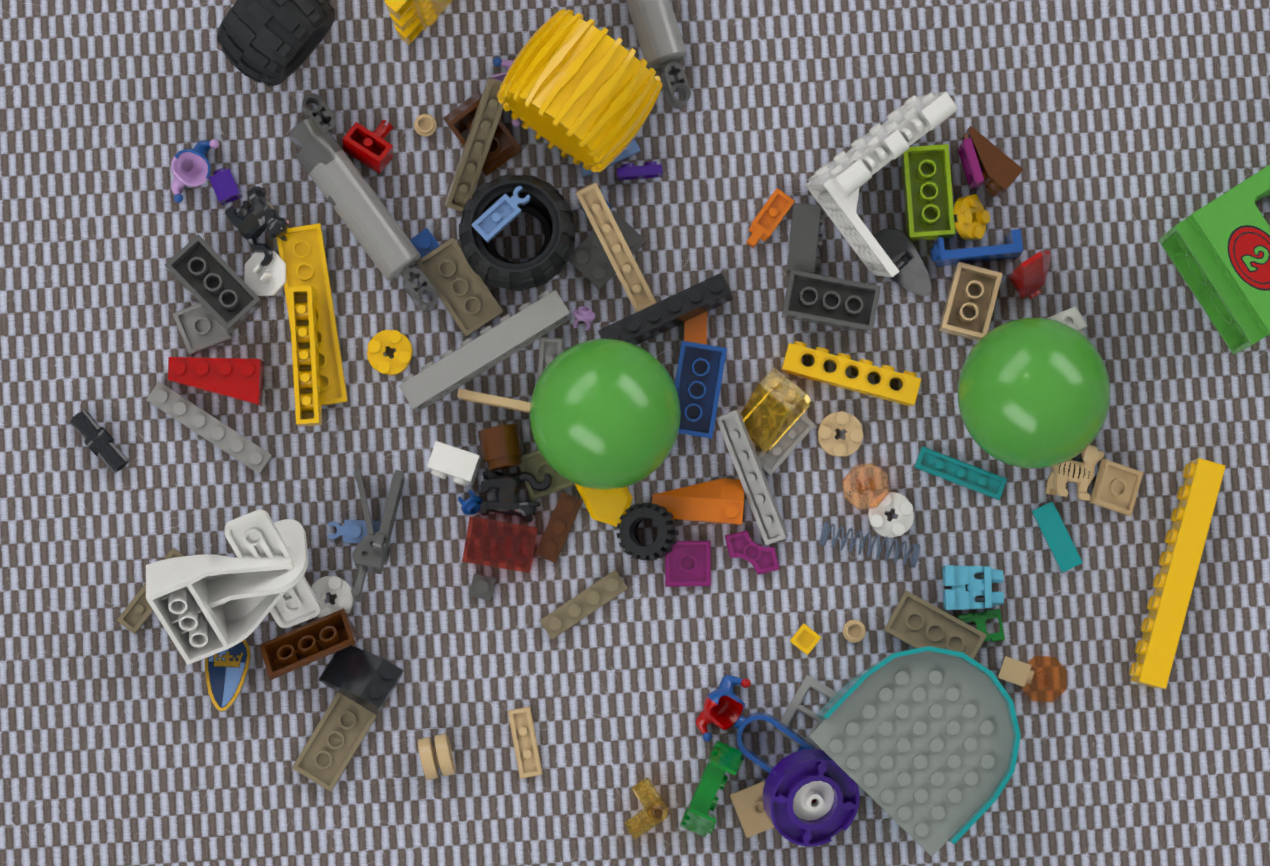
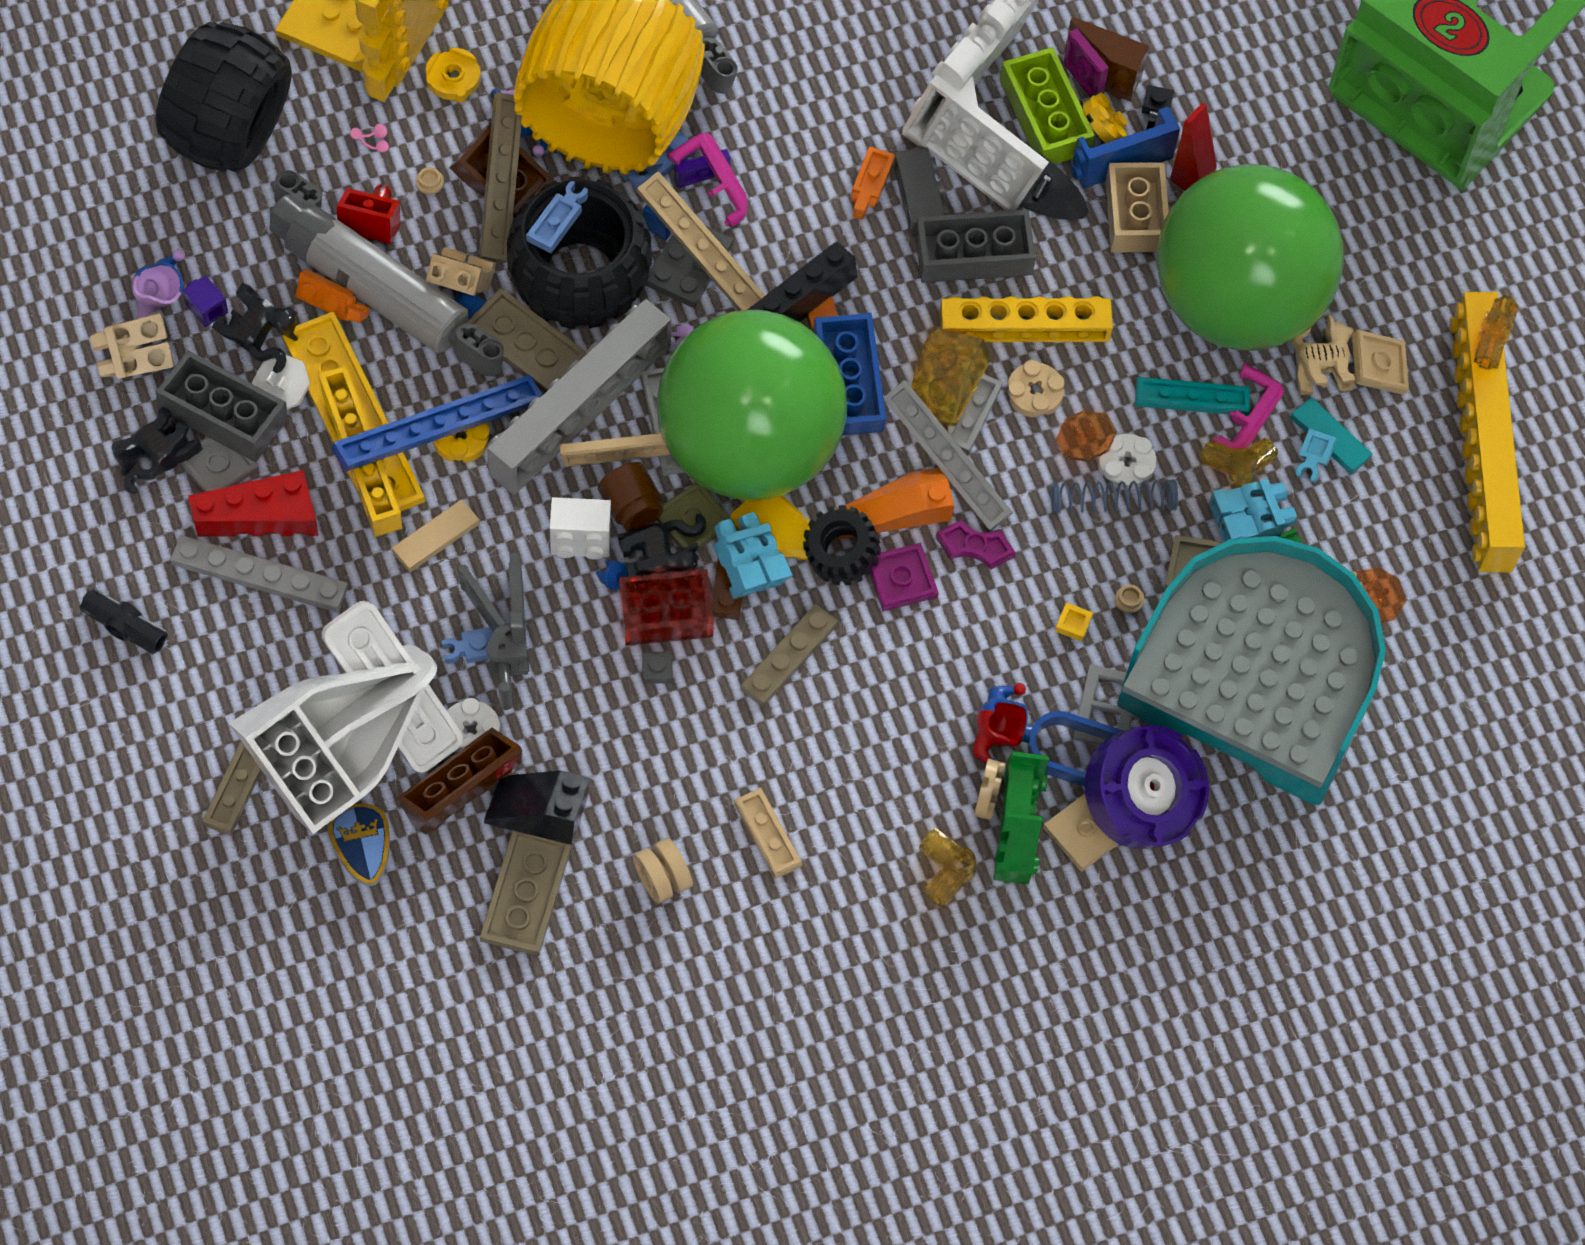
camera: 25 degrees left, 20 degrees down
none -> tan hips [90,312,175,379]
none -> black animal [111,407,203,494]
none -> orange hinge [295,269,370,323]
none -> blue plate [331,375,543,472]
none -> bright pink piece [350,124,389,152]
none -> tan tile [392,499,480,572]
none -> yellow plate [425,48,481,102]
none -> tan hips [426,247,496,296]
none -> dark pink piece [667,133,747,228]
none -> medium azure hips [713,512,793,599]
none -> tan plate [974,759,1006,820]
none -> black plate [1141,85,1174,130]
none -> clear yellow piece [1200,438,1278,486]
none -> dark pink piece [1212,362,1284,453]
none -> medium azure plate [1296,428,1337,483]
none -> clear yellow piece [1473,295,1519,370]

